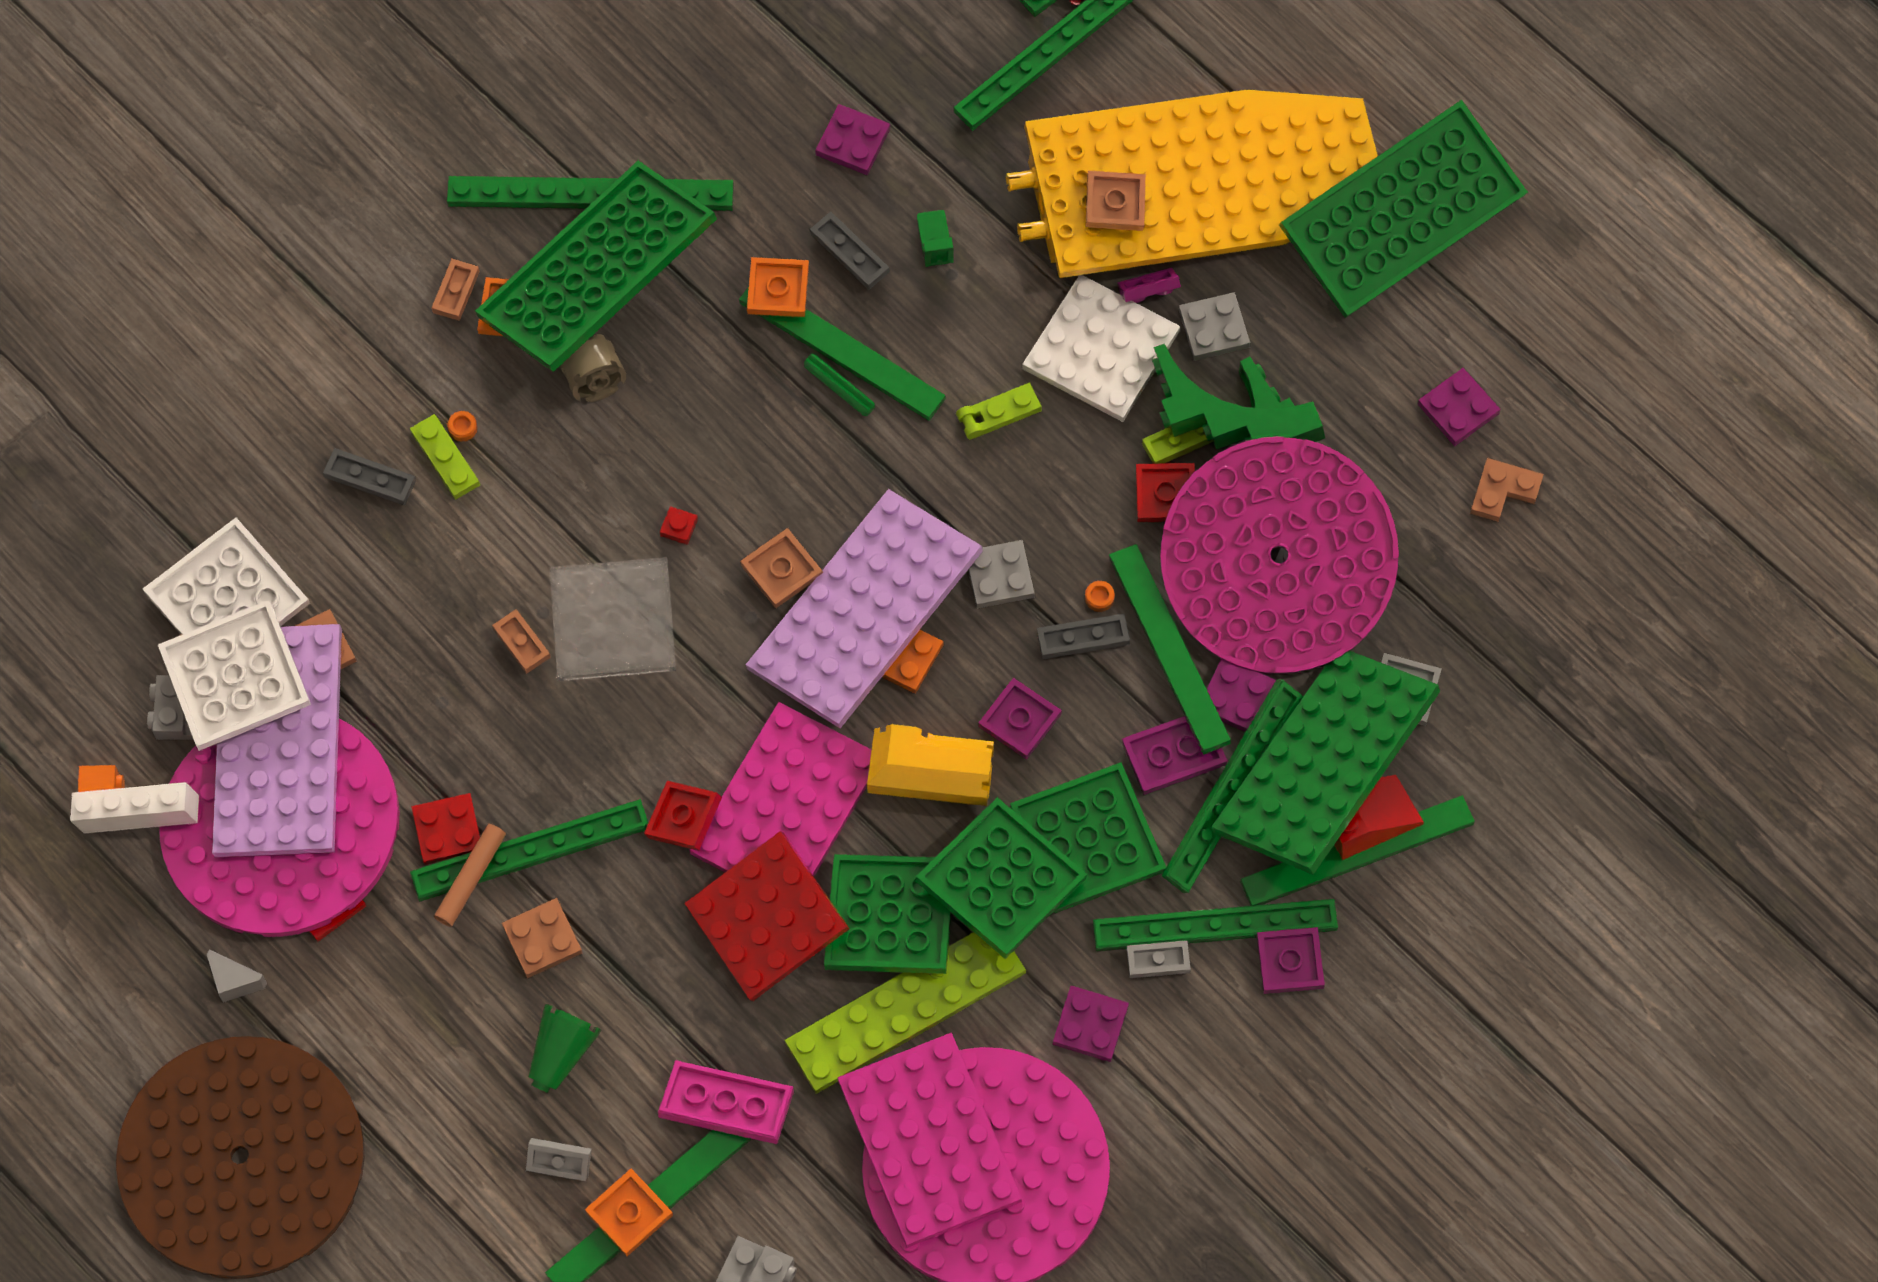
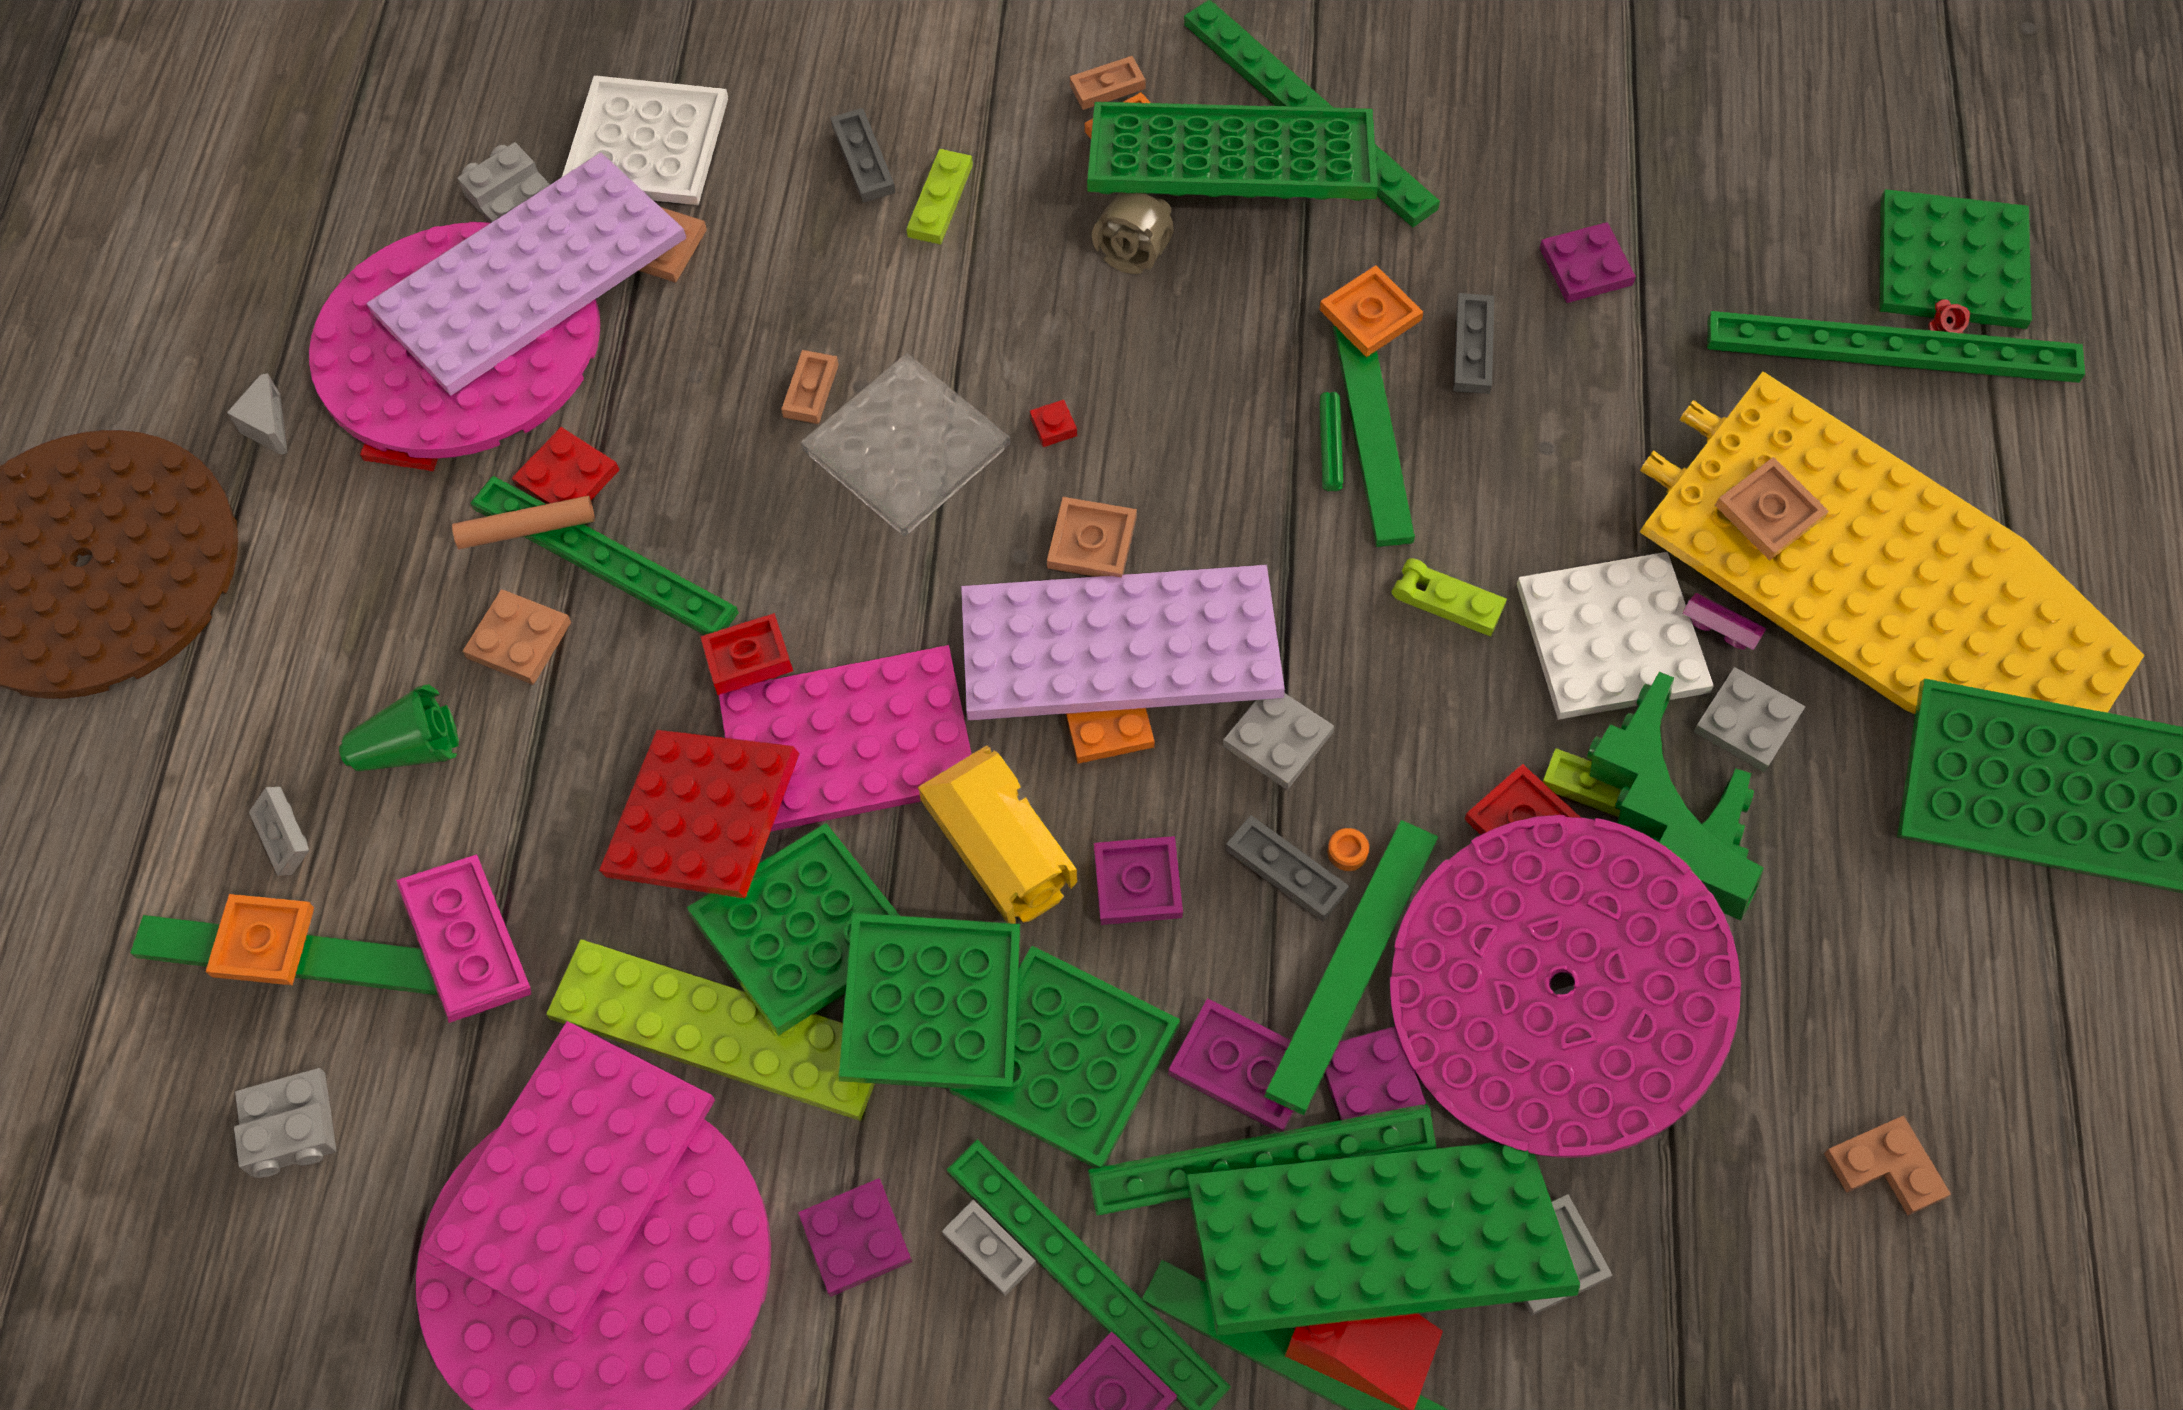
camera: 50 degrees right, 5 degrees down
white brick [70,782,199,833] -> none
orange brick [78,765,125,792] -> none
white plate [158,600,311,751] -> none
orange tile [447,411,477,442] -> none
green bracket [917,210,954,267] -> none
magenta plate [1417,368,1501,446] -> none

